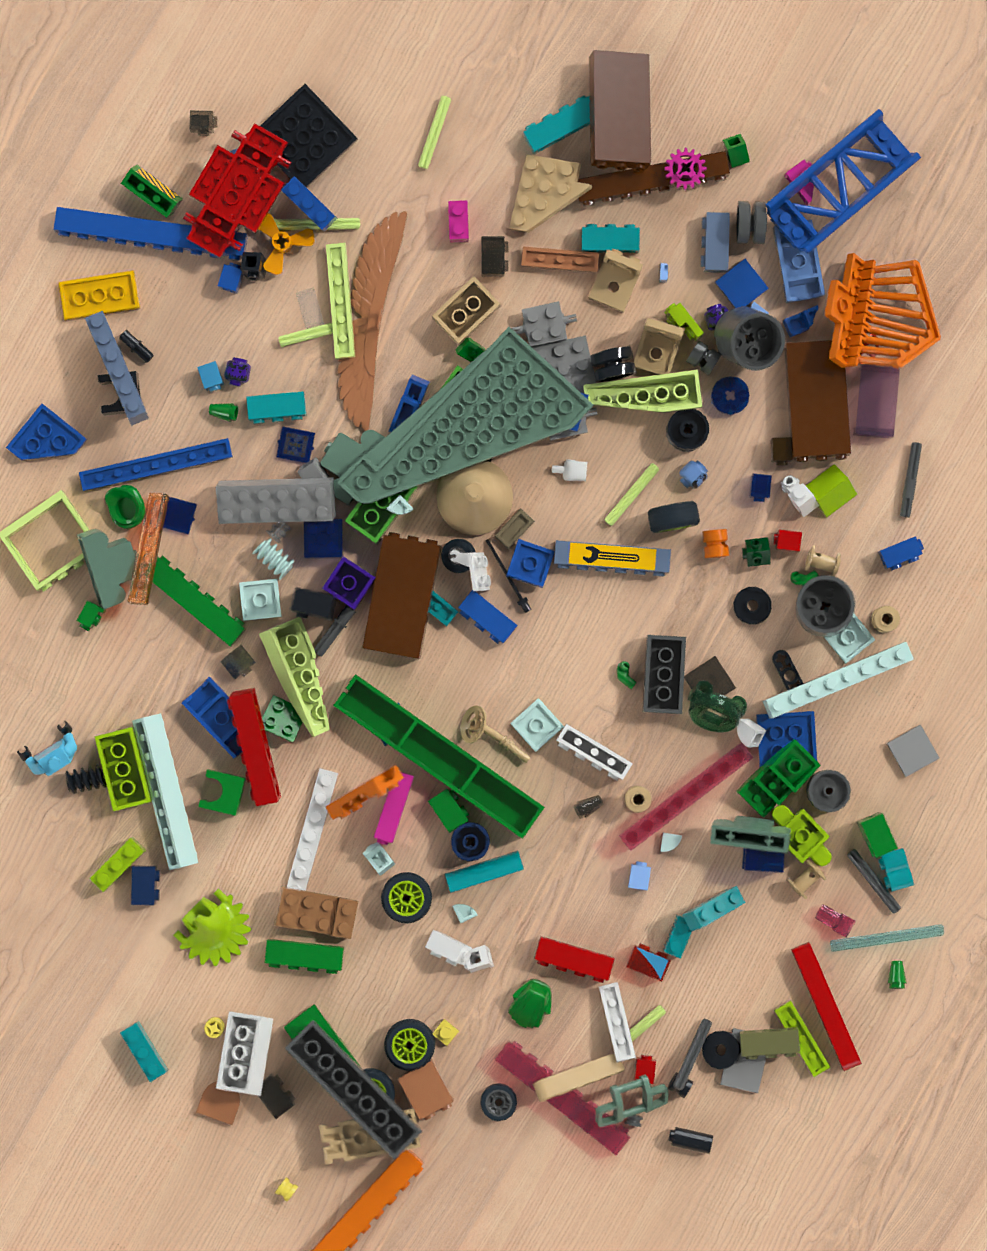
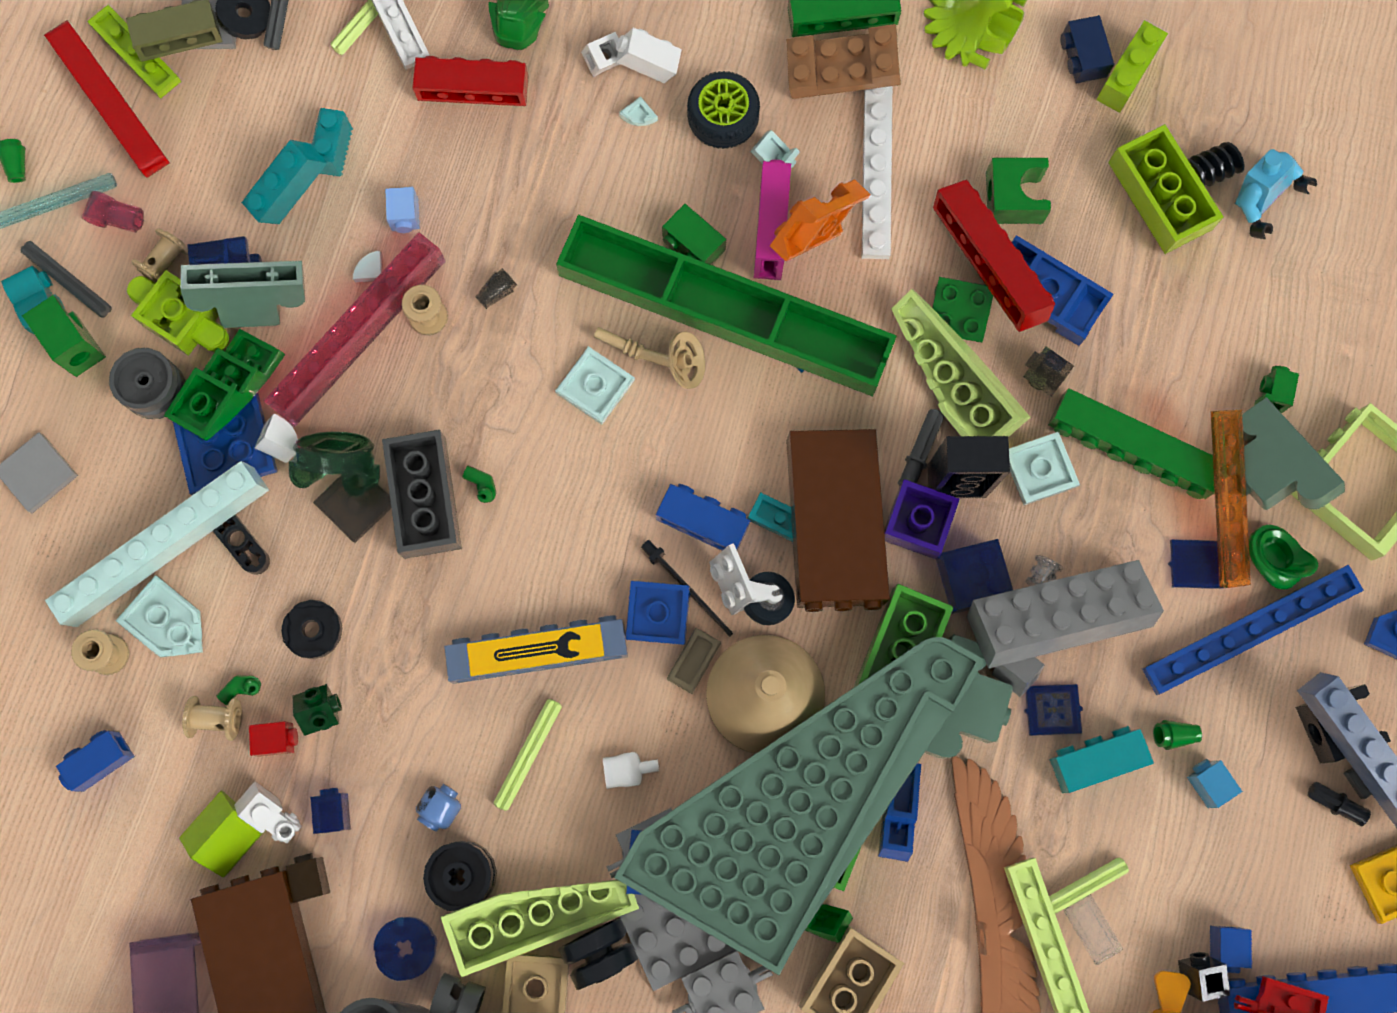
camera: 165 degrees right, 10 degrees down
light aqua brick [132,714,198,870] -> none
dark purple head [224,357,251,386] -> none
light aqua piece [252,538,294,580] -> none
light aqua tile [386,495,414,515] -> none
teal brick [445,850,524,893] -> none
dark blue brick [451,822,490,861] -> none
white brick [557,724,633,781] -> none
clear red brick [626,943,671,982] -> none
black wheel [648,501,700,533] -> none
orange wheel [702,529,729,558] -> none
dark grey brick [796,575,855,637] -> none
dark grey axle [900,442,922,518] -> none

